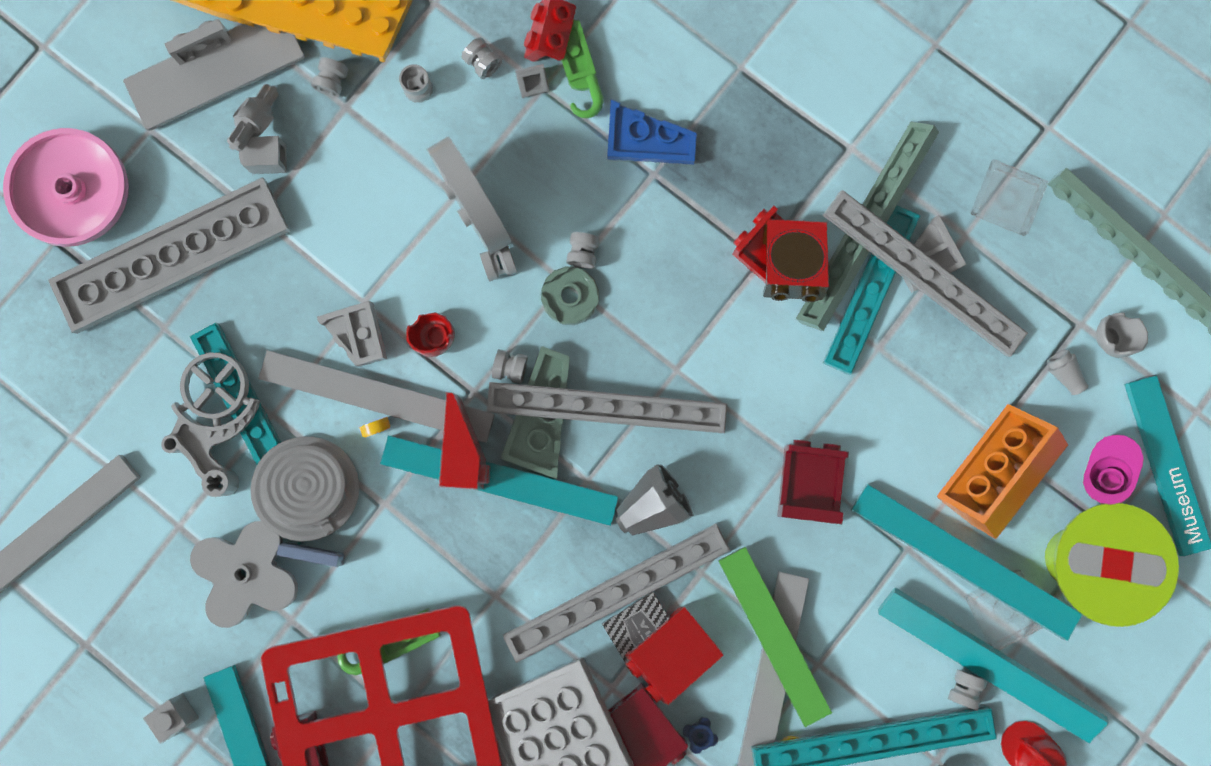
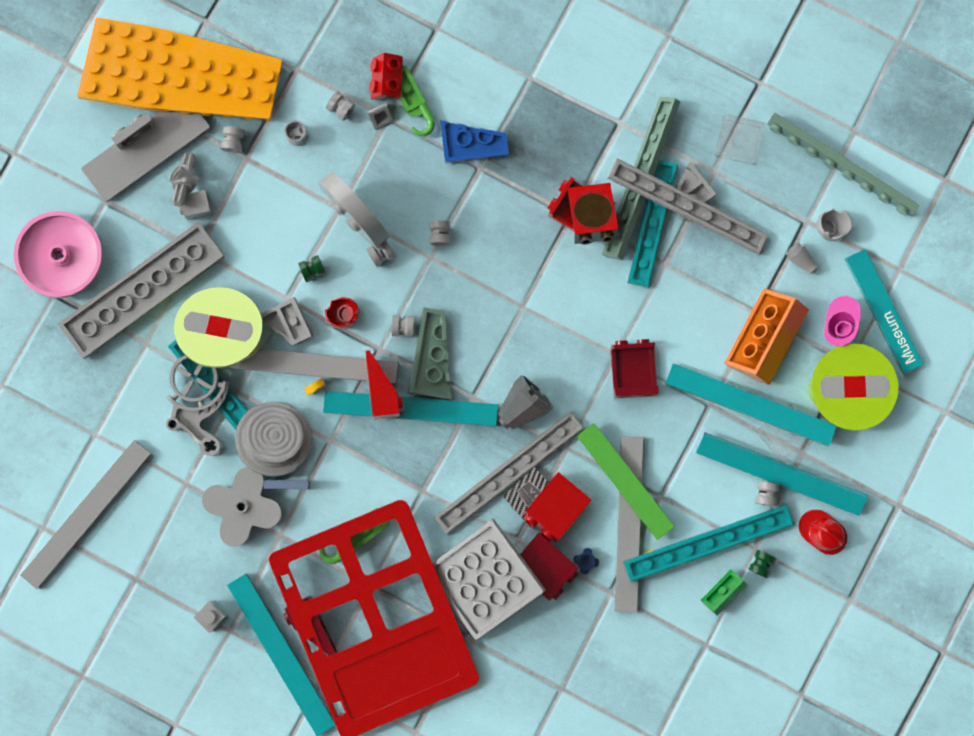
camera: 15 degrees left, 0 degrees up
light grey tile [487,382,727,433] -> none
sand green tile [541,266,599,325] -> none
none -> yellowish green piece [174,287,262,368]
none -> dark green wheel [298,255,326,283]

